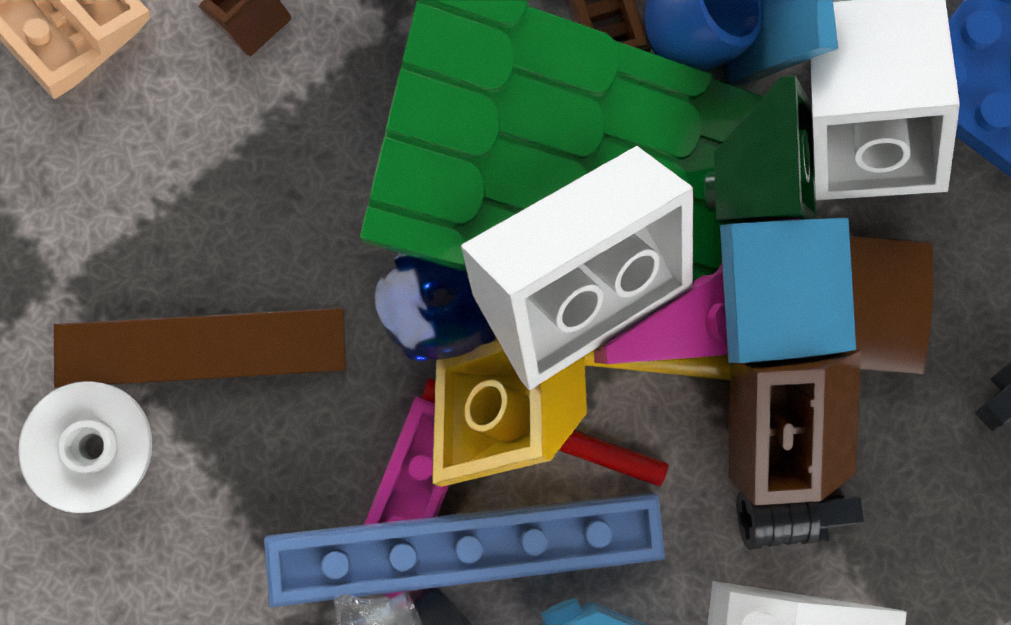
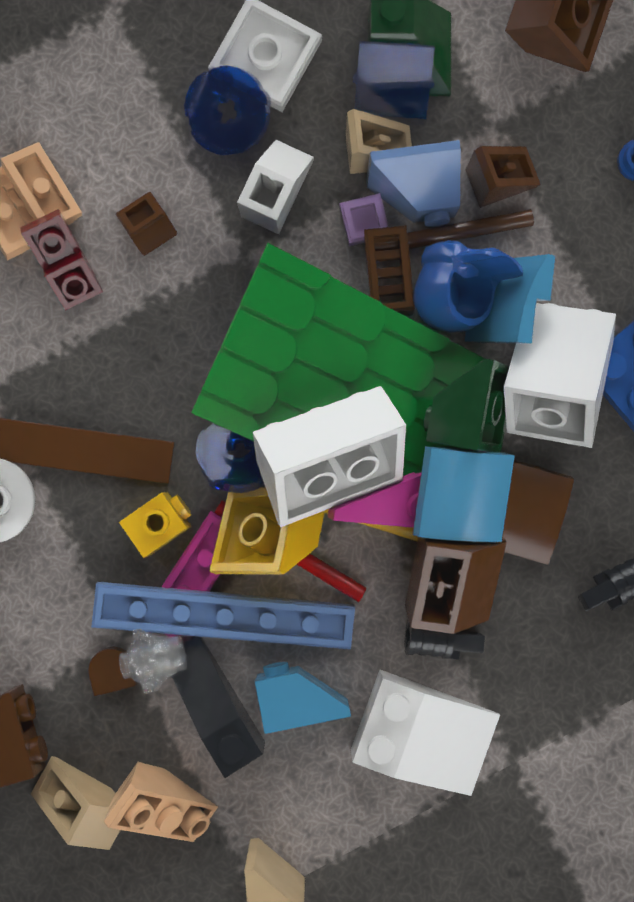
camera: 15 degrees right, 5 degrees up
none -> slope [20,209,103,311]
none -> yellow brick [119,492,192,558]

